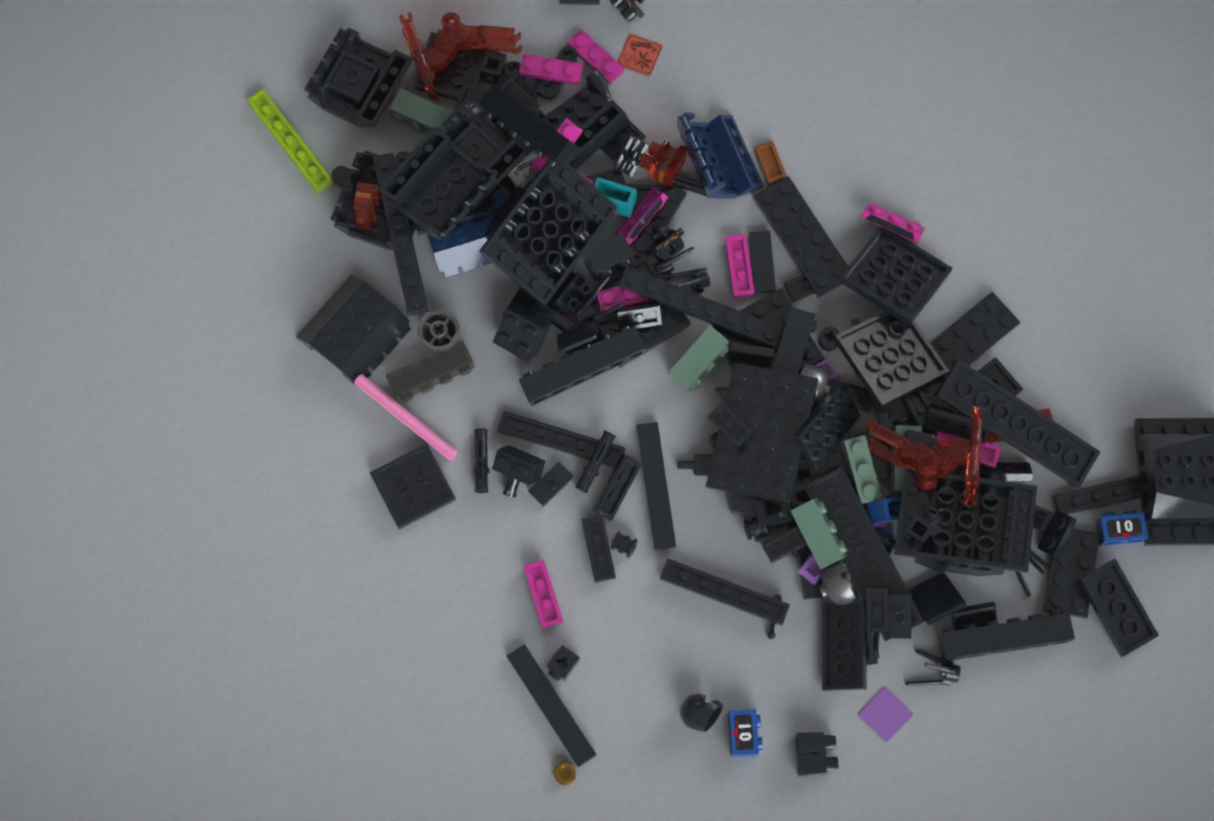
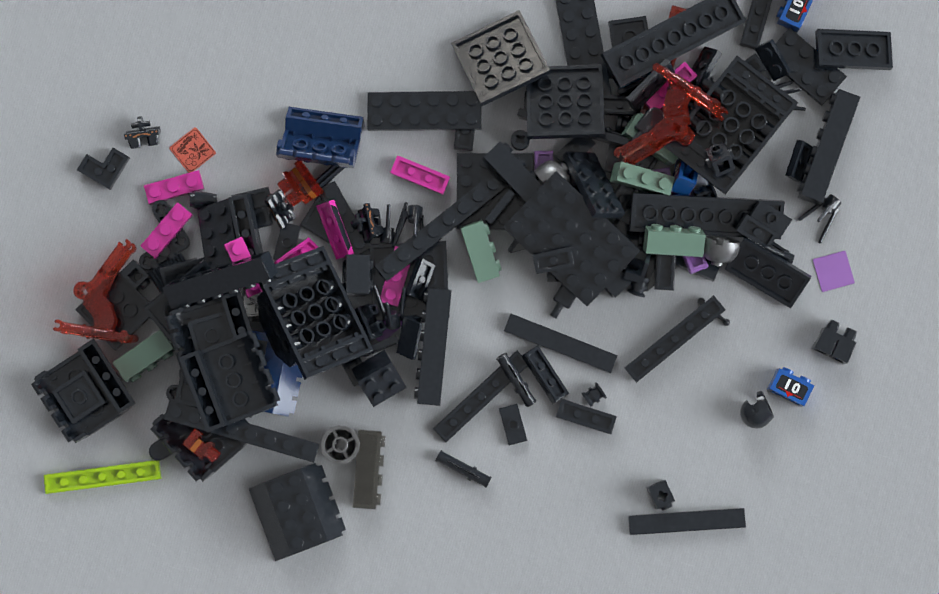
camera: 60 degrees left, 10 degrees up
bright pink axle [354,374,458,461] -> none
black plate [370,443,456,530] -> none
black brick [492,445,546,497] -> none
dark pink plate [523,560,563,629] -> none
pearl gold tile [554,762,576,785] -> none
teal slope [594,177,637,218] -> none
black tile [749,231,776,294] -> none
dark orange tile [753,141,787,186] -> none
dark pink plate [861,202,925,243] -> none
black tile [909,572,966,626] -> none

